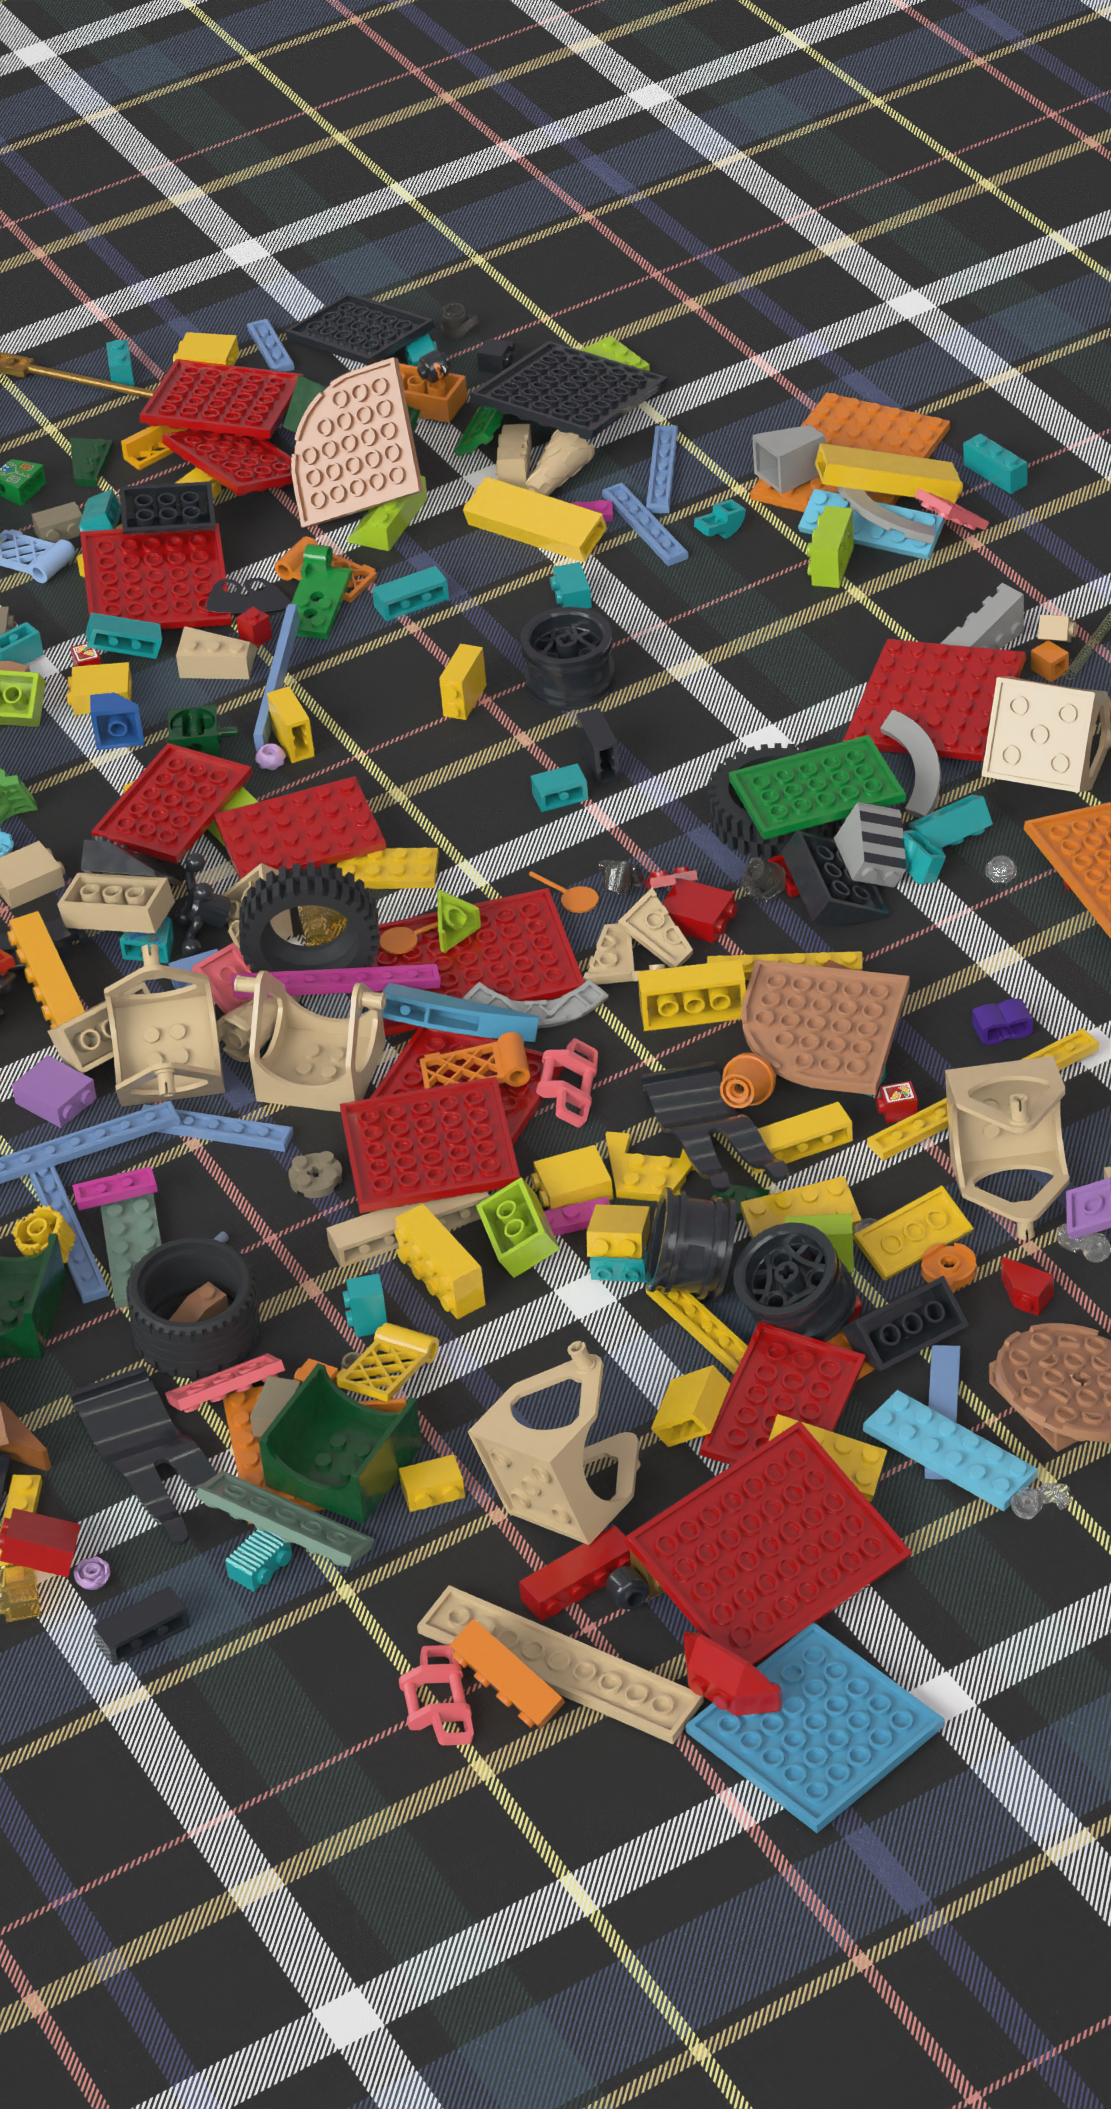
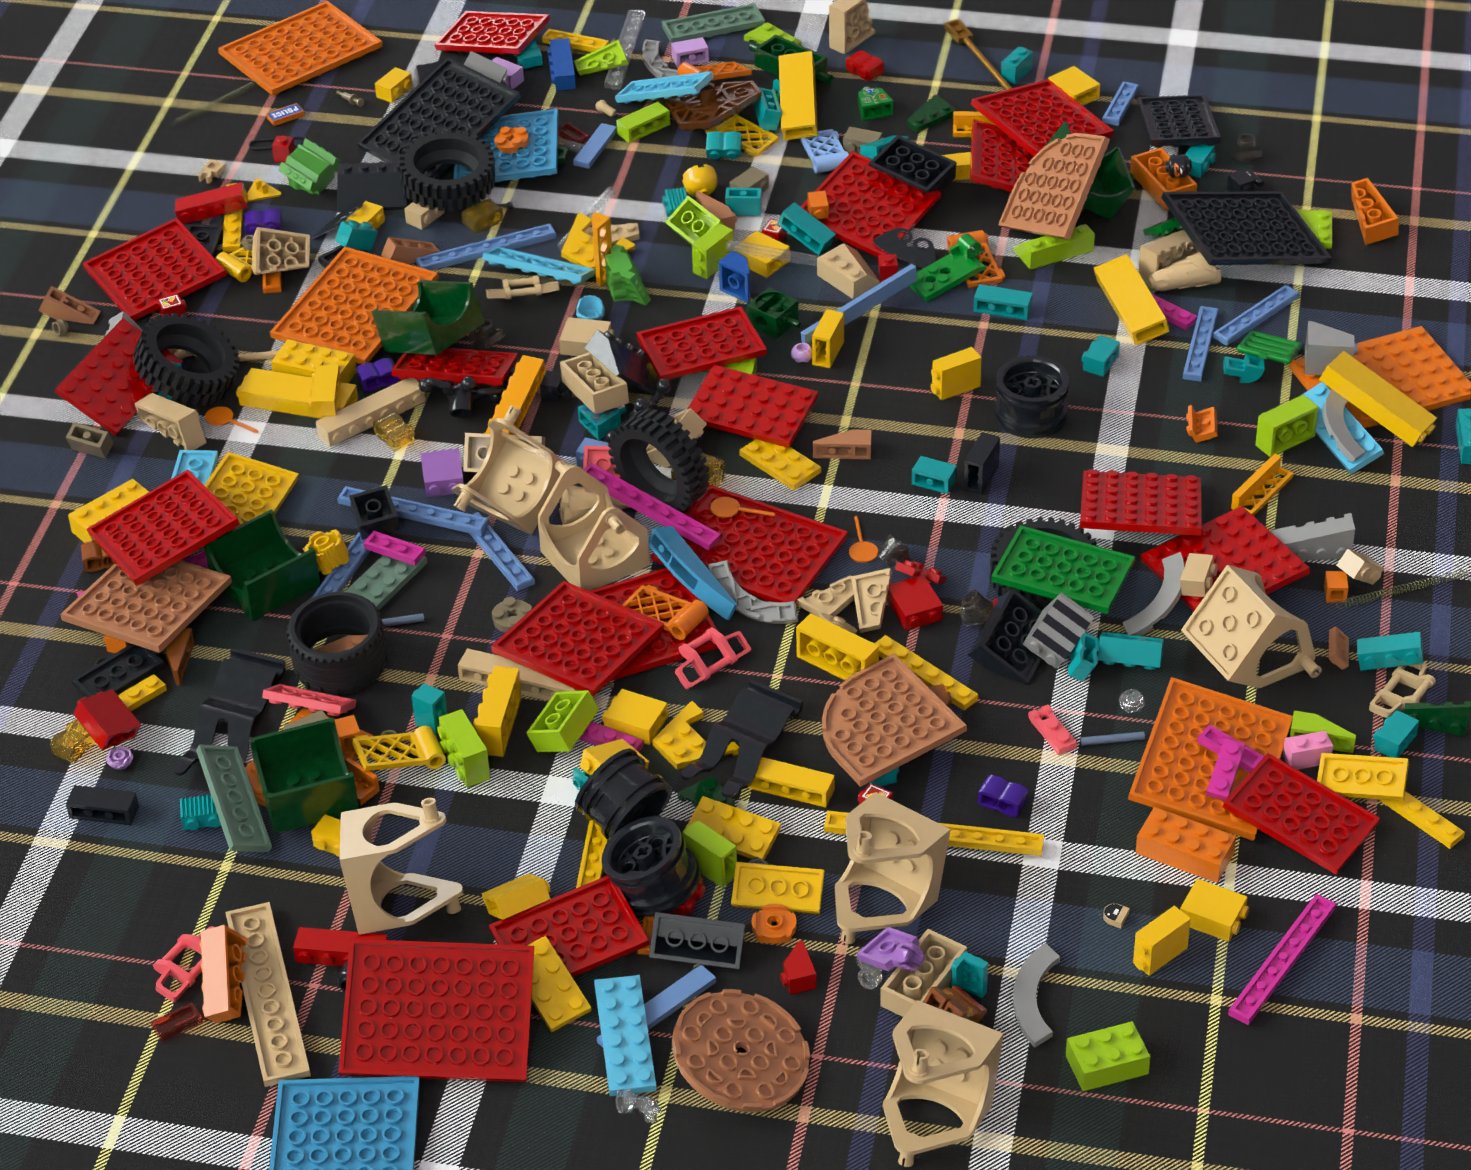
camera: 40 degrees right, 0 degrees up
lime slope [437,889,481,953] -> none
red wedge [683,1631,782,1716] -> none
orange piece [720,1053,776,1108] -> none
coral plate [915,488,989,531] -> none
none -> clear red tile [150,1002,203,1042]
none -> black brick [349,485,400,540]
none -> lime brick [437,709,490,788]
none -> lime brick [692,223,733,279]
none -> clear axle [726,240,819,267]
none -> orange brick [807,190,829,219]
none -> nougat slope [813,429,871,459]
none -> coral plate [1028,704,1077,755]
none -> red plate [1080,469,1202,536]
none -> sand blue bar [1080,731,1145,746]
none -> tan brick [1180,553,1217,597]
none -> orange bracket [1186,405,1218,443]
none -> light orange fence [1231,454,1294,516]
none -> green bar [1237,331,1303,364]
none -> orange wedge [1351,178,1399,245]

